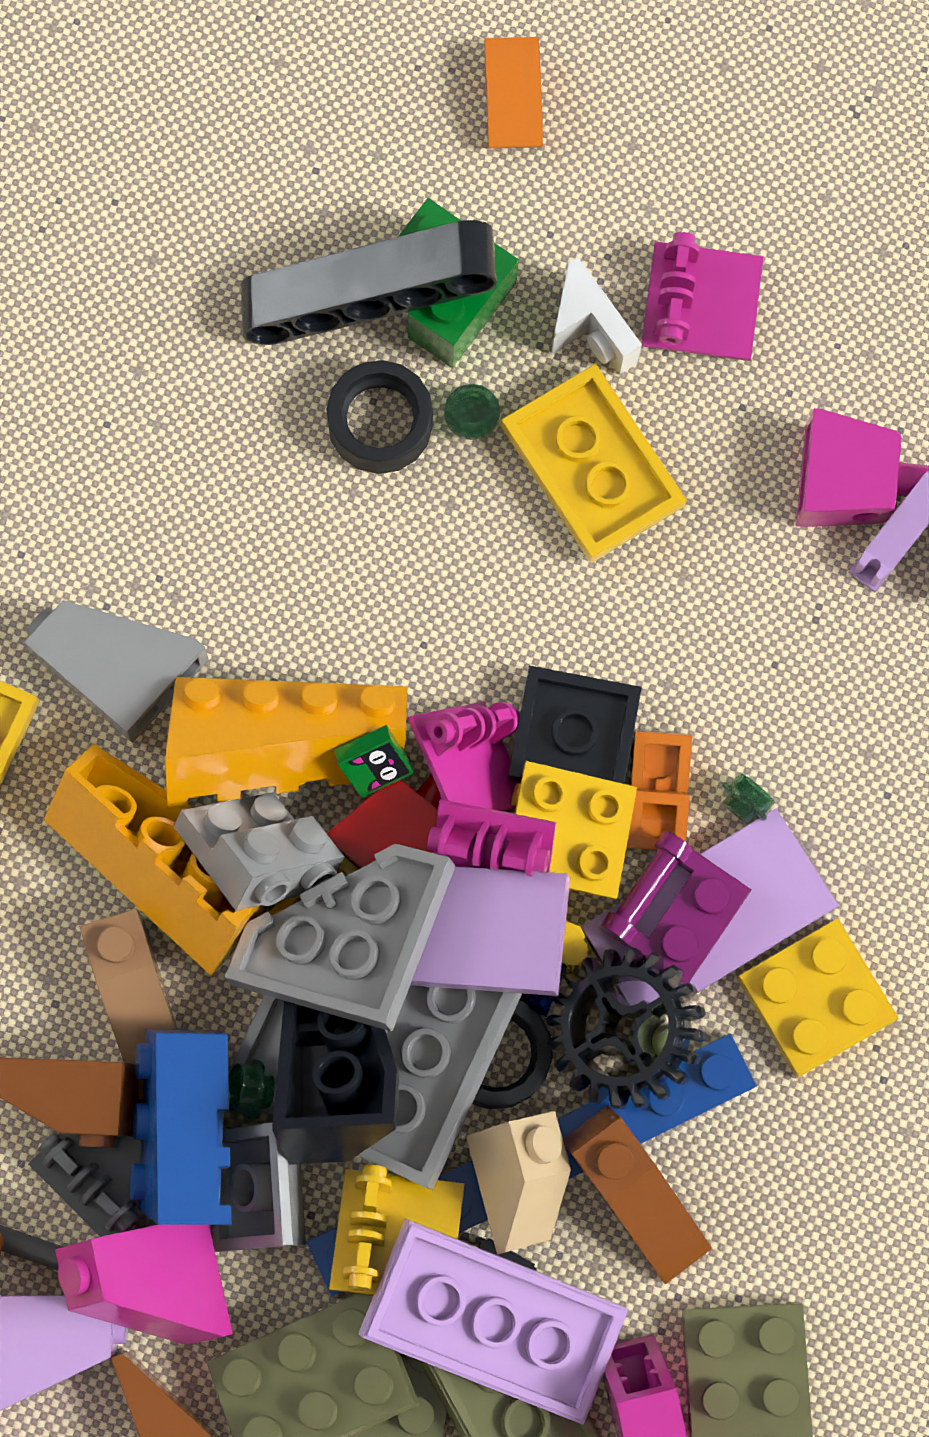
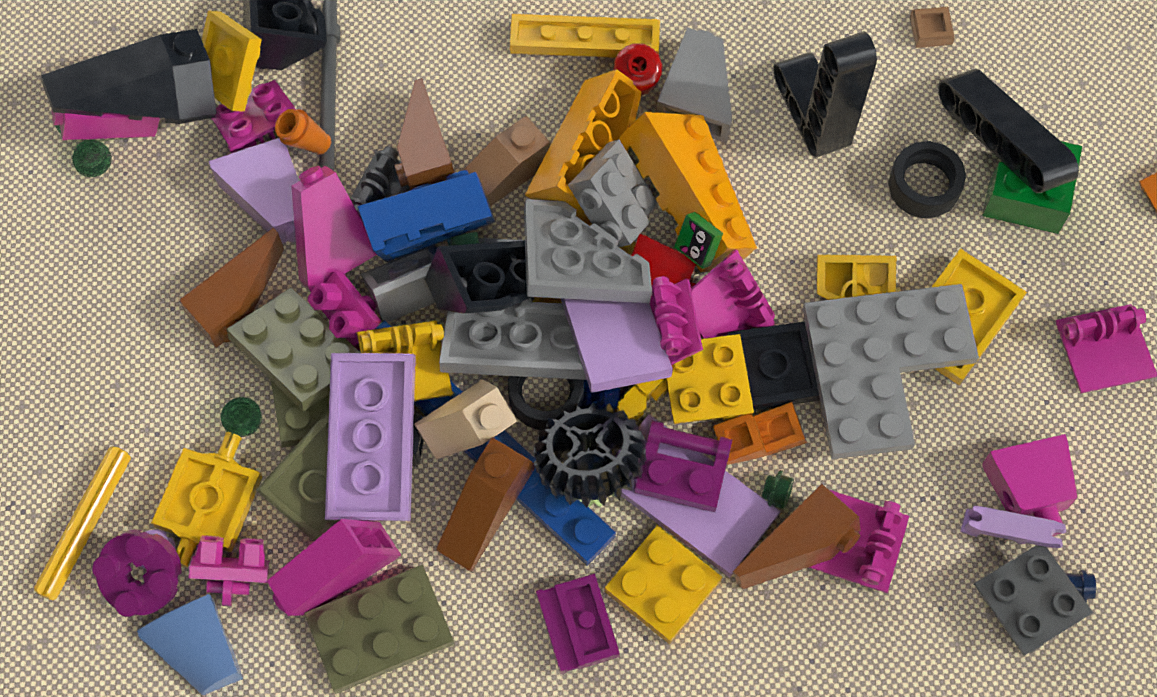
camera: 75 degrees right, 10 degrees down
clear green plate [444,384,500,440] -> none
white slope [551,257,642,375] -> none
none -> dark pink hips [307,271,381,350]
none -> magenta plate [536,574,620,675]
none -> red head [612,43,663,96]
none -> dark orange slope [733,484,861,589]
none -> black beam [773,31,877,158]
none -> light grey plate [803,284,979,460]
none -> dark pink hinge [809,490,910,593]
none -> yellow slope [817,255,897,300]
none -> medium nougat tile [910,7,955,48]

